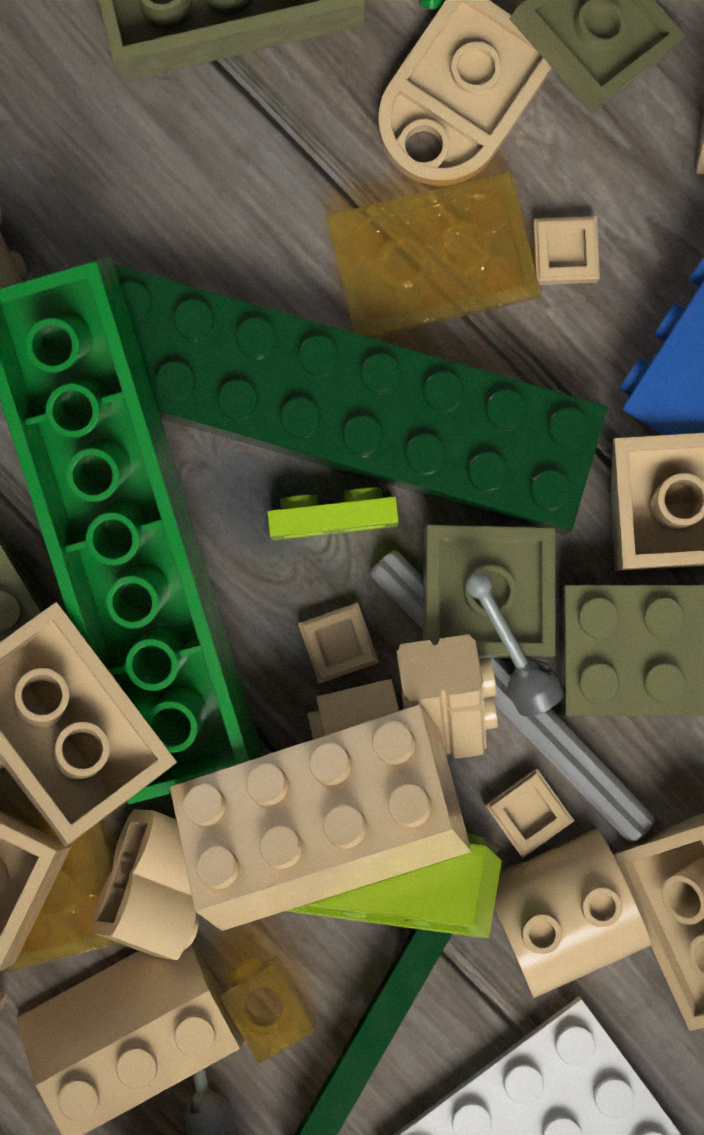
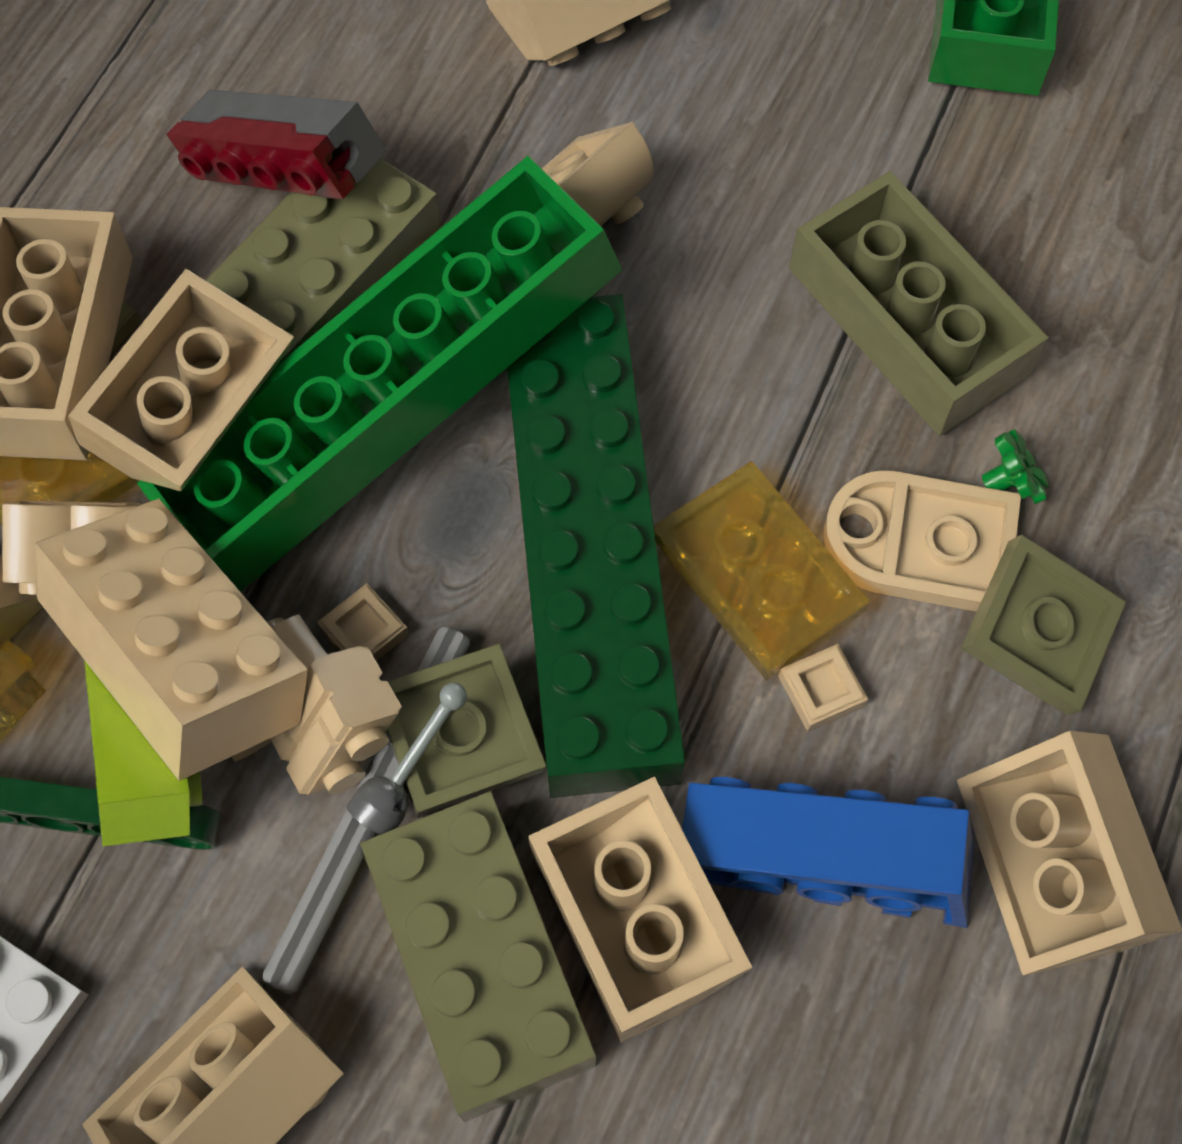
camera: 65 degrees right, 20 degrees down
lime plate [267,487,399,541] -> none
tan tile [484,768,574,858] -> none
tan brick [494,828,651,998] -> none

